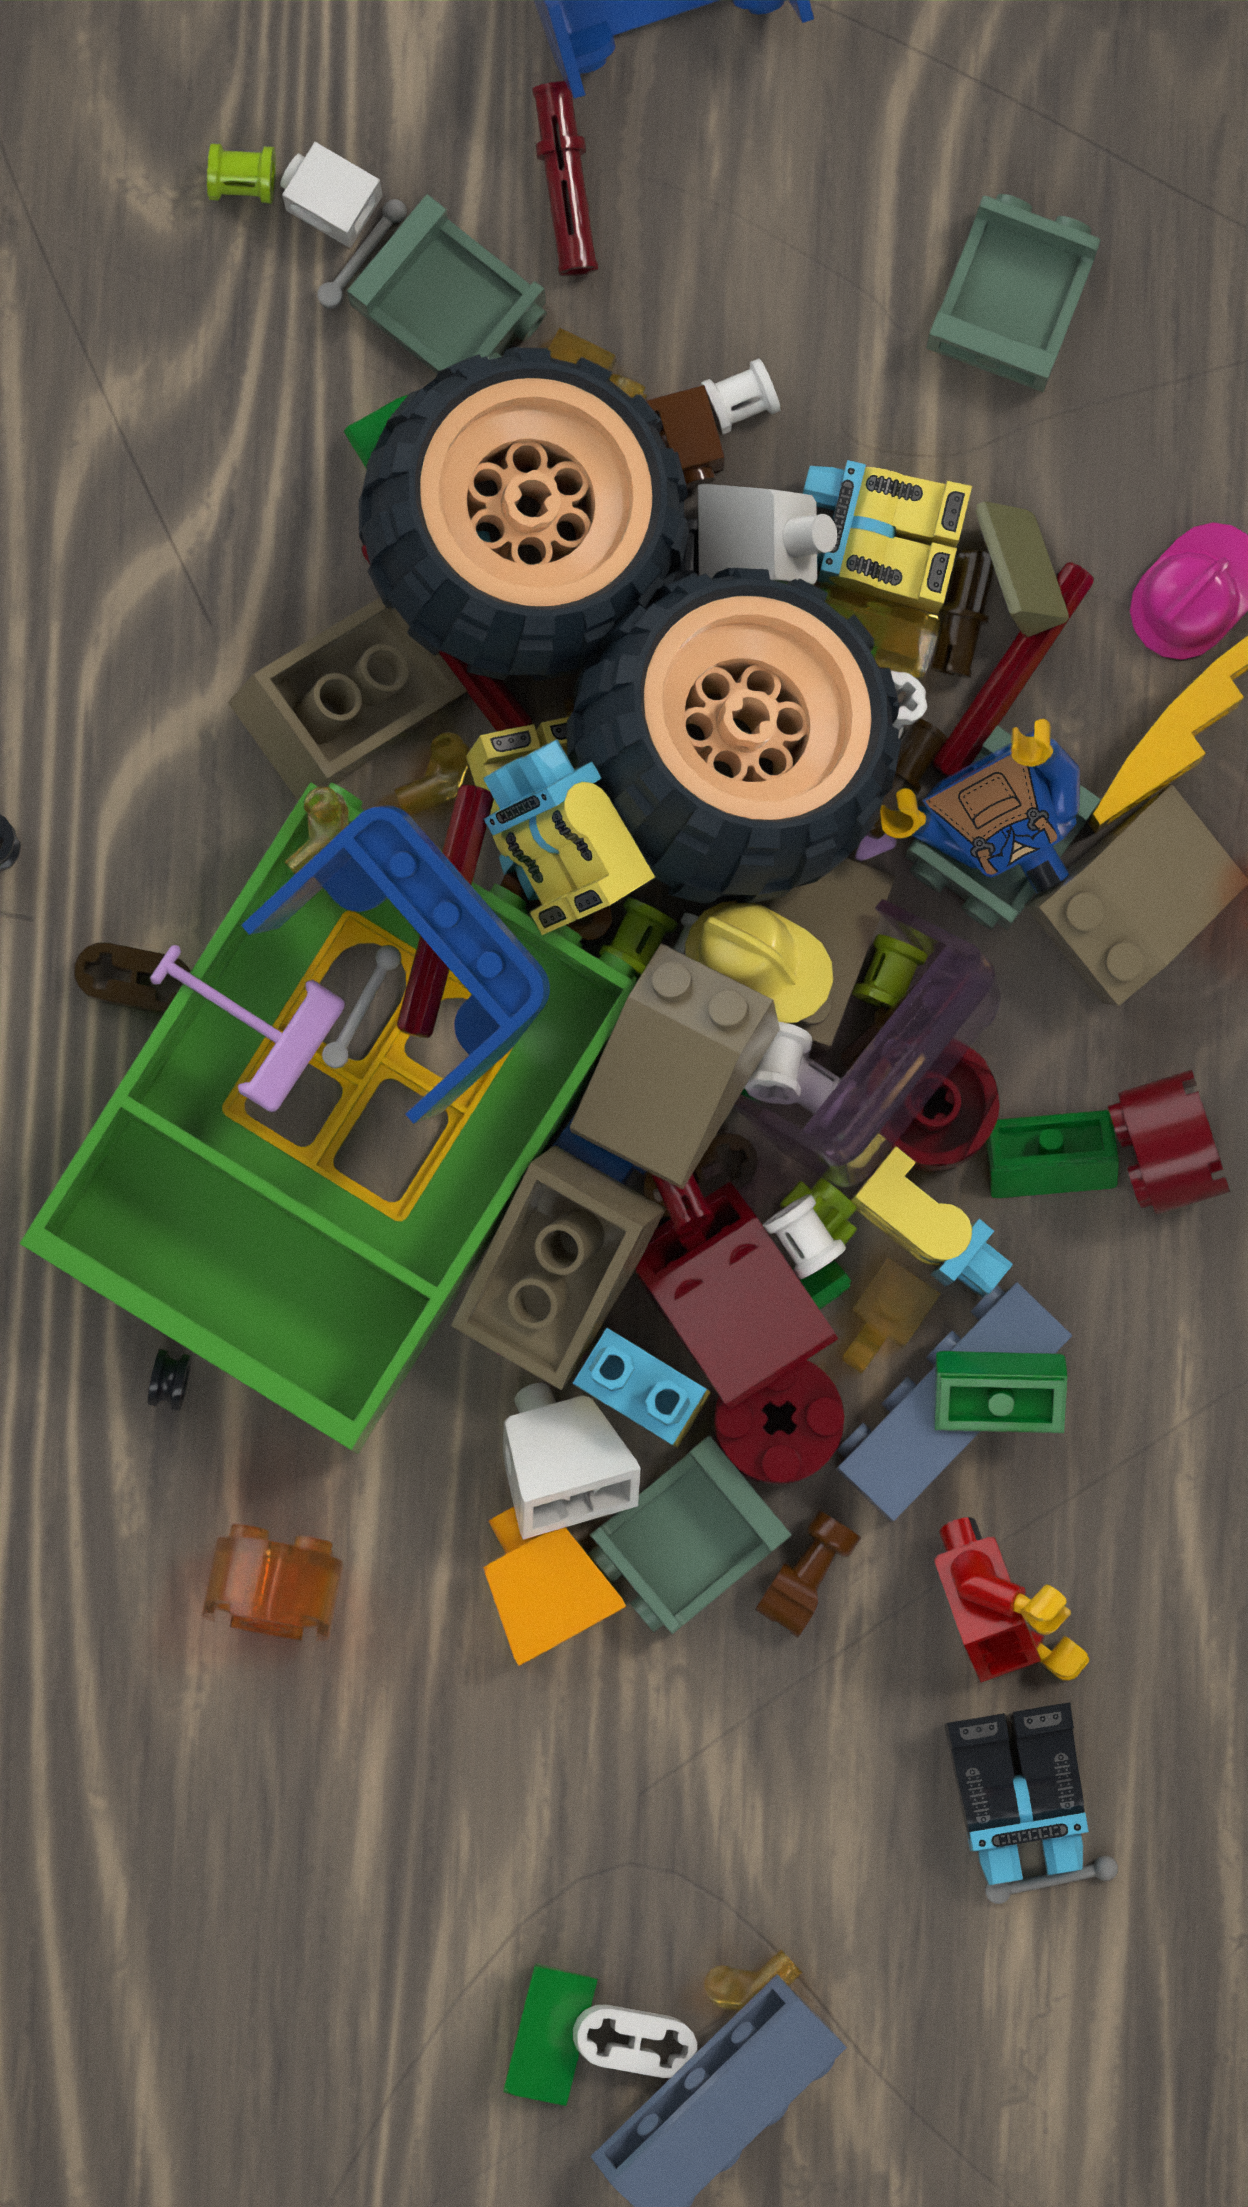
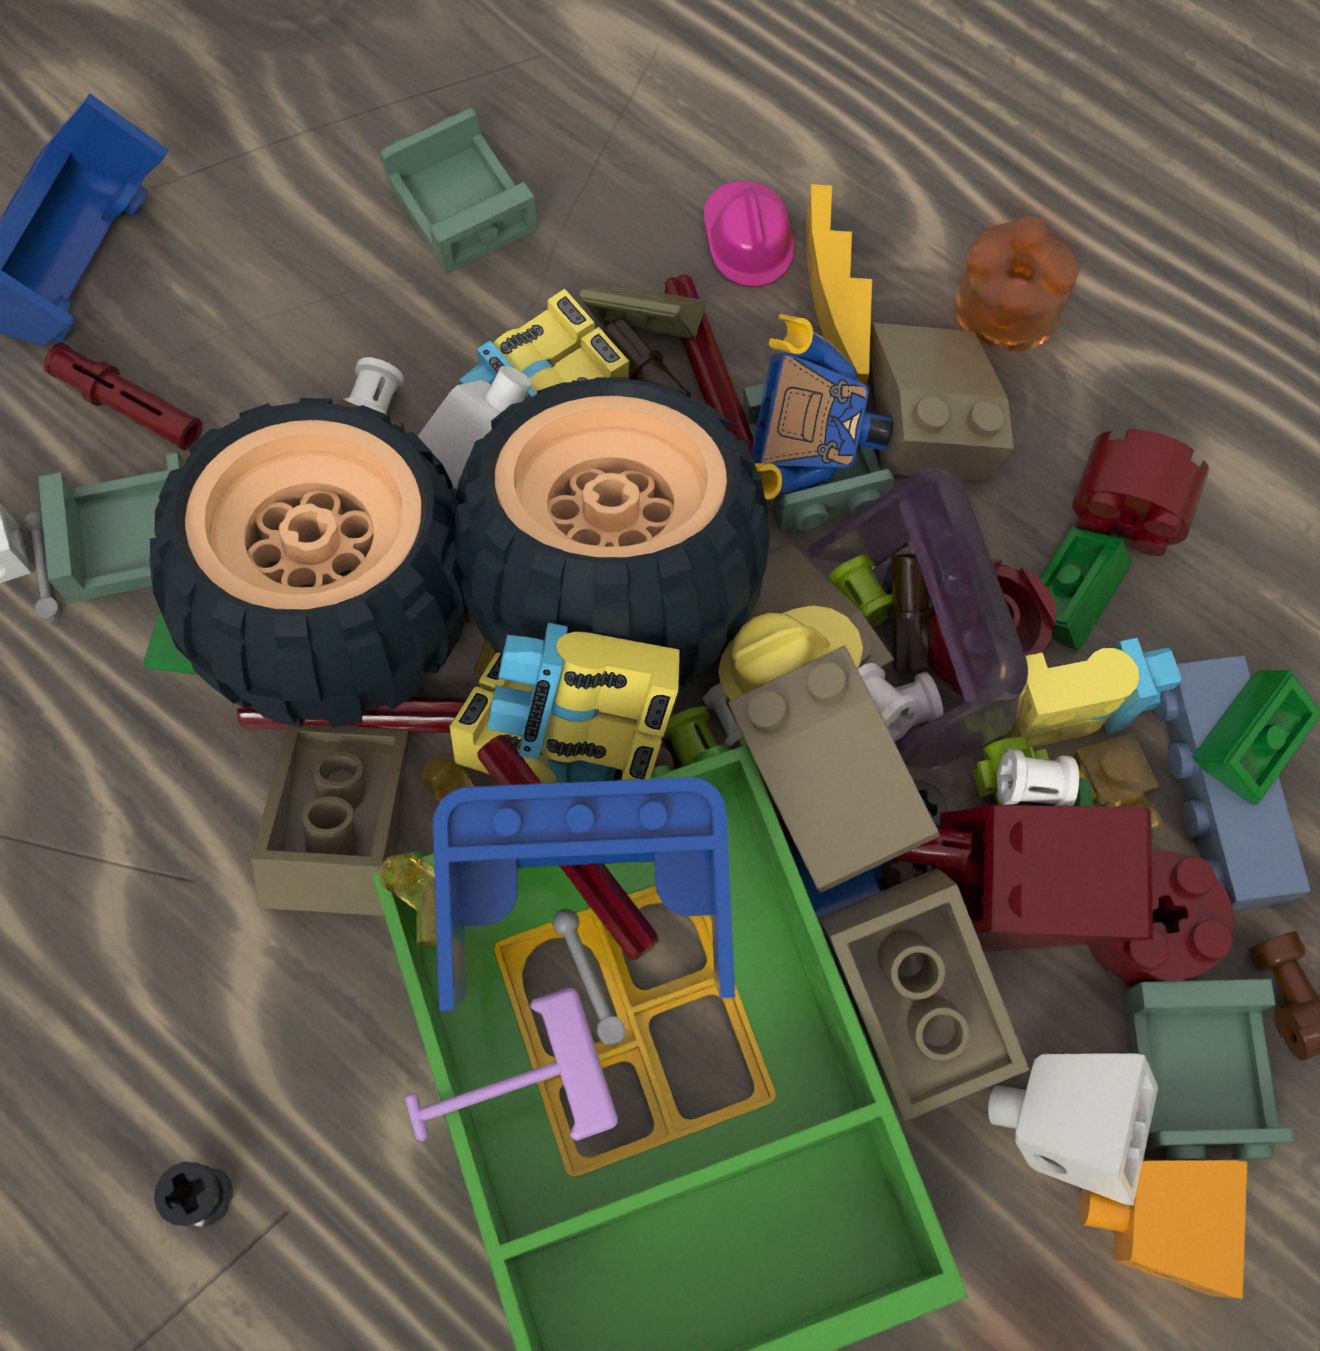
camera: 55 degrees left, 15 degrees down
dark brown beam [74,943,191,1015] -> none
medium azure hips [573,1328,711,1448] -> none

